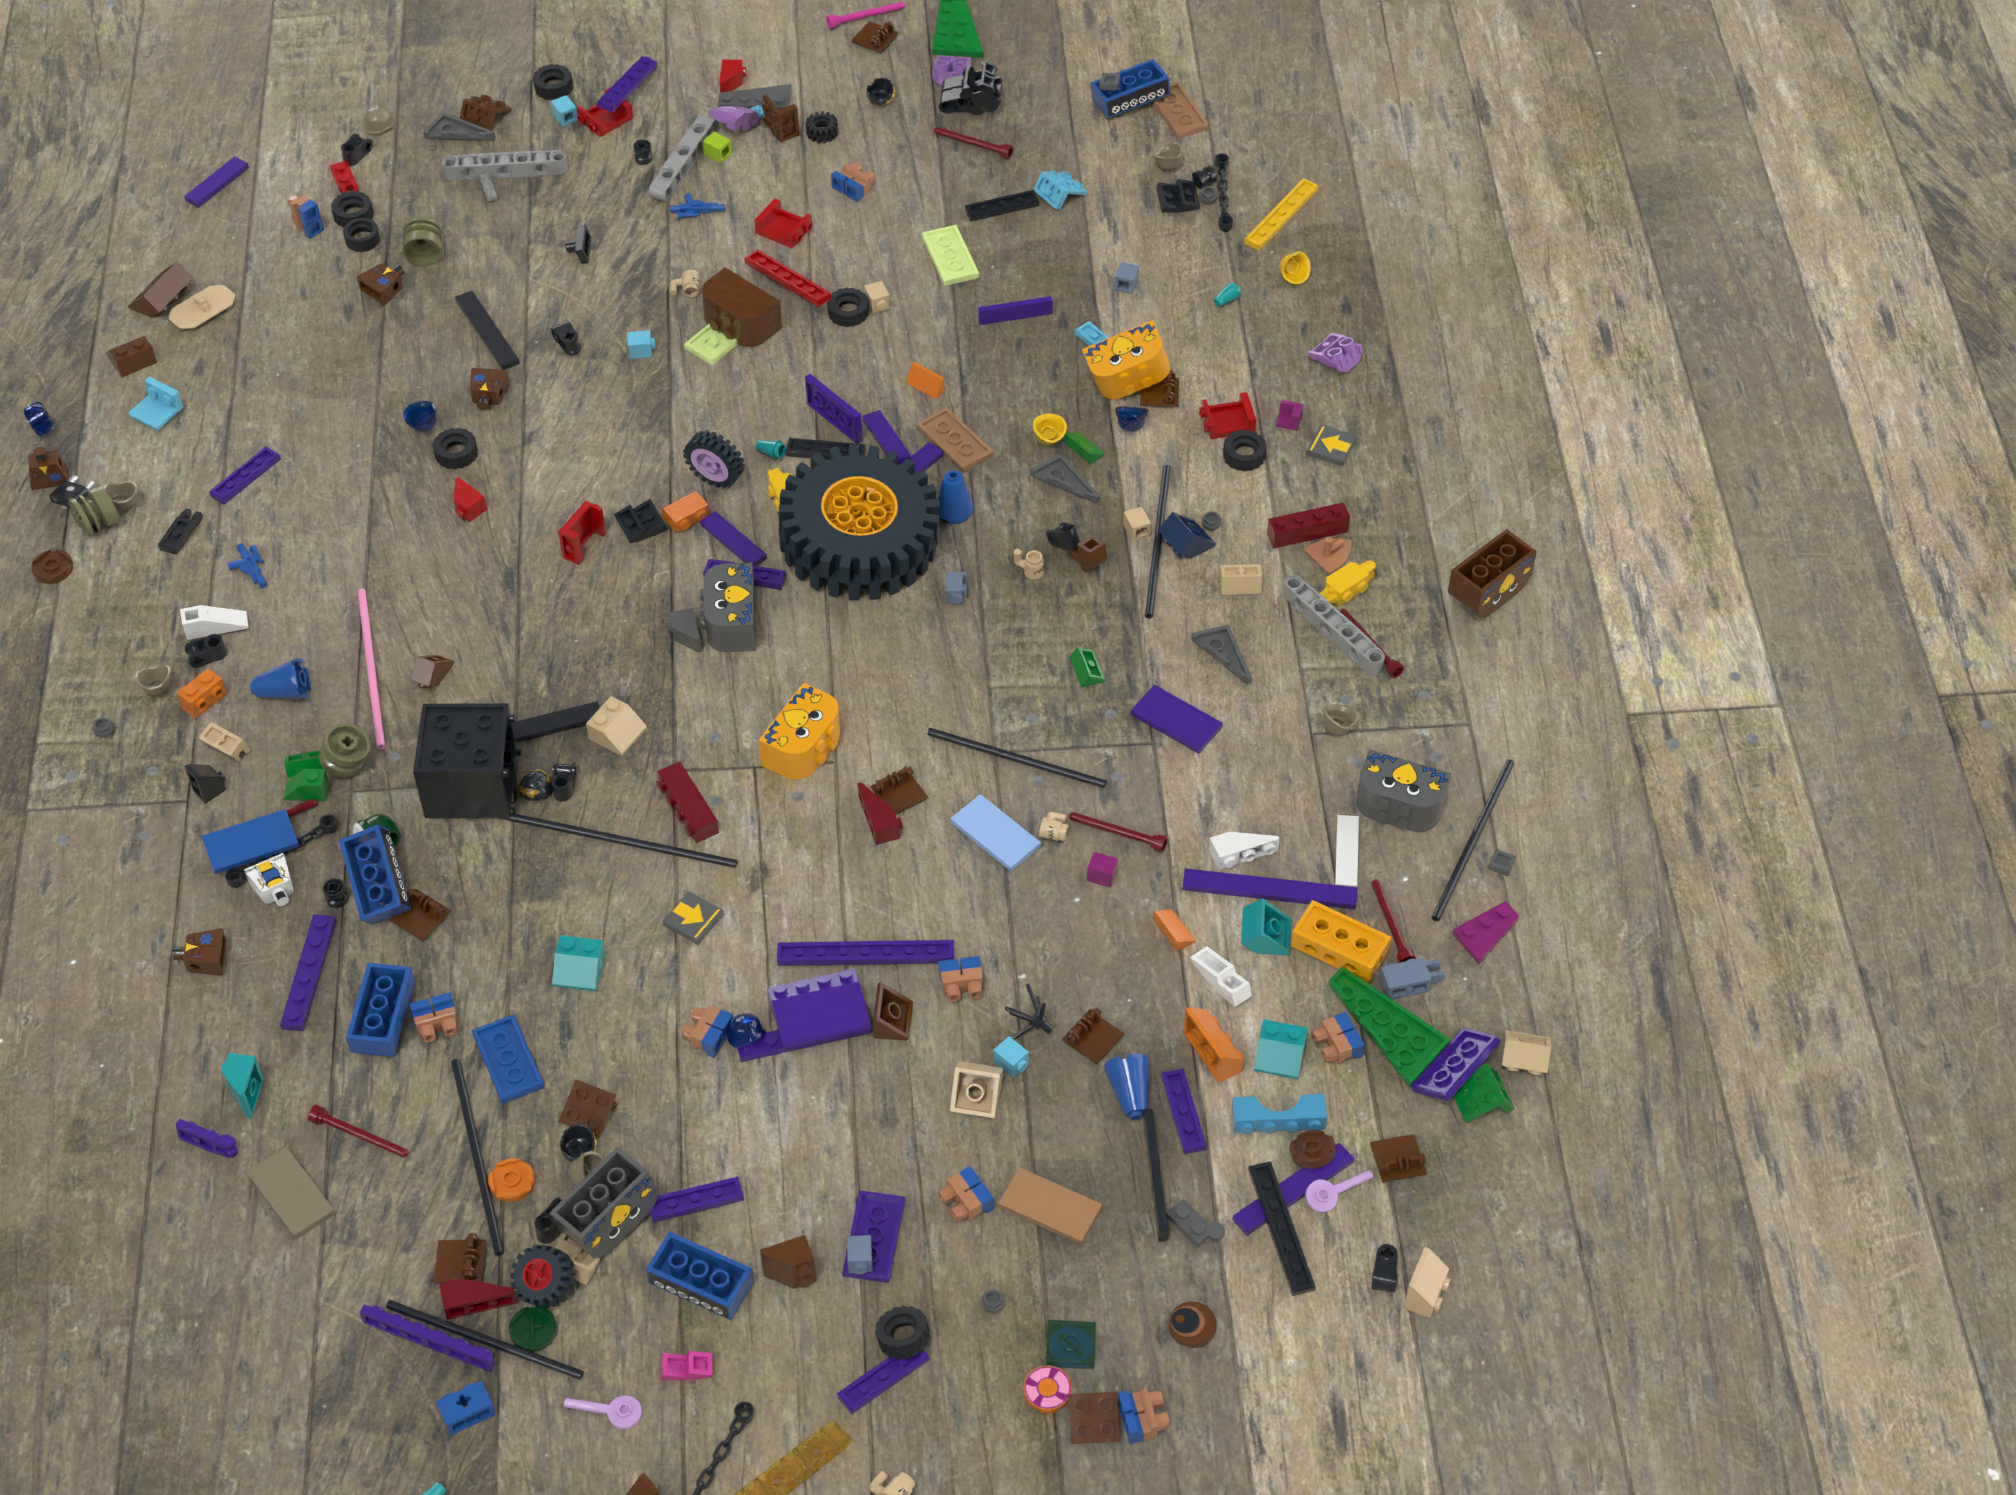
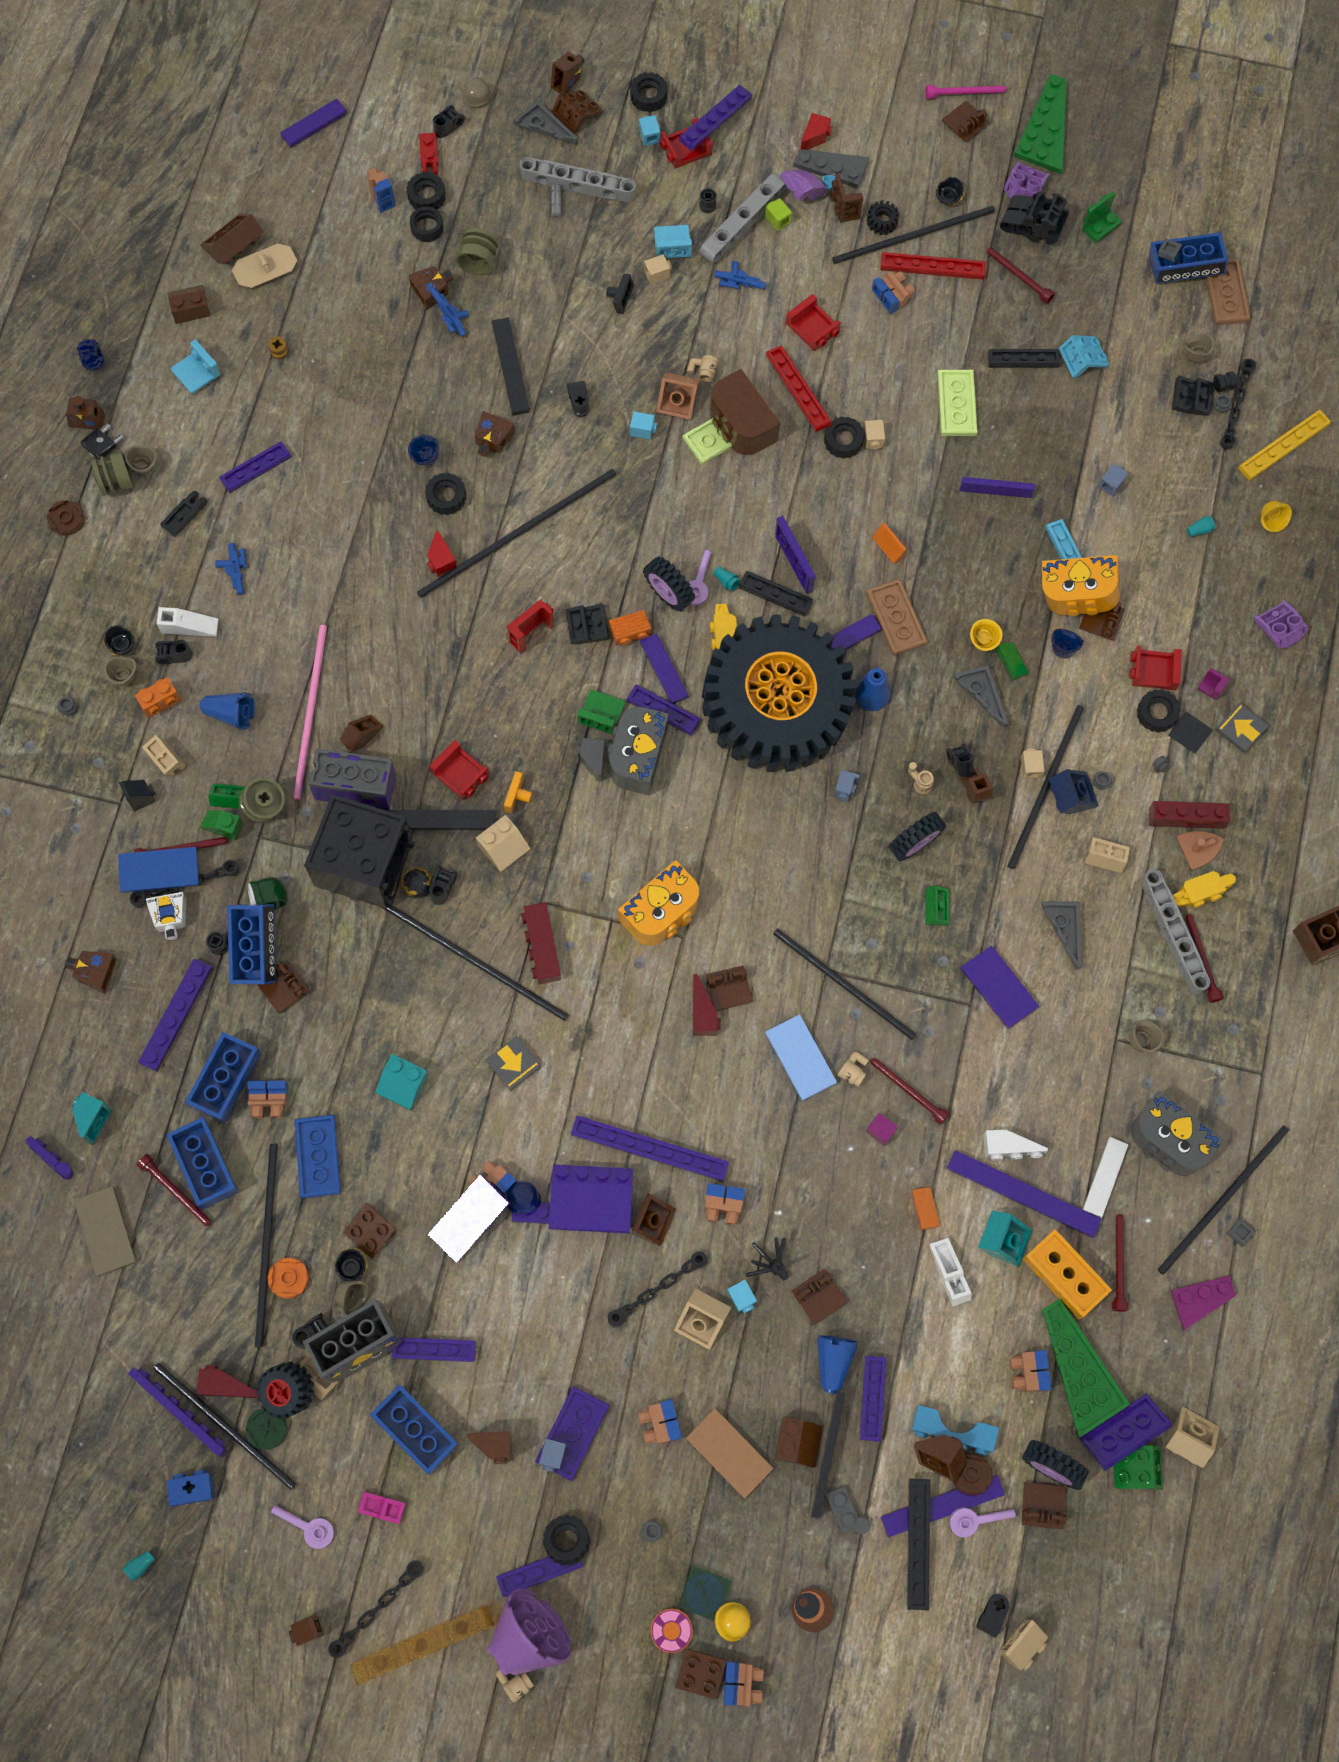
camera: 15 degrees right, 20 degrees up
reddish brown hinge [434,1233,486,1283] -> none
dark purple tile [862,410,911,465] -> none
orange slope [1183,1007,1244,1083] -> none
teal slope [1254,1019,1308,1079] -> none
sand blue hinge [1379,958,1445,1000] -> none
none -> black hair [103,625,134,656]
none -> blue brick [166,1117,239,1210]
none -> pearl gold wheel [268,336,288,359]
none -> dark grey piece [309,748,396,810]
none -> black piece [417,469,616,598]
none -> tile [428,1175,511,1262]
none -> red panel [429,740,489,801]
none -> blue piece [430,288,469,337]
none -> medium lavender cone [487,1588,572,1675]
none -> light orange tile [504,771,533,814]
none -> reddish brown torso [551,52,585,94]
none -> green bracket [577,690,625,735]
none -> black piece [608,1251,707,1327]
none -> tan brick [644,254,672,285]
none -> medium azure bracket [654,225,692,258]
none -> nougat slope [656,372,700,420]
none -> lavender piece [689,550,711,605]
none -> yellow helmet [715,1602,751,1642]
none -> reddish brown slope [774,1416,822,1468]
none -> black piece [832,206,994,264]
none -> red tile [880,252,986,280]
none -> black wheel [888,812,947,862]
none -> reddish brown slope [914,1434,967,1483]
none -> black wheel [1022,1440,1089,1490]
none -> green bracket [1082,191,1122,244]
none -> dark grey plate [1152,756,1171,773]
none -> black sticker [1168,712,1213,753]

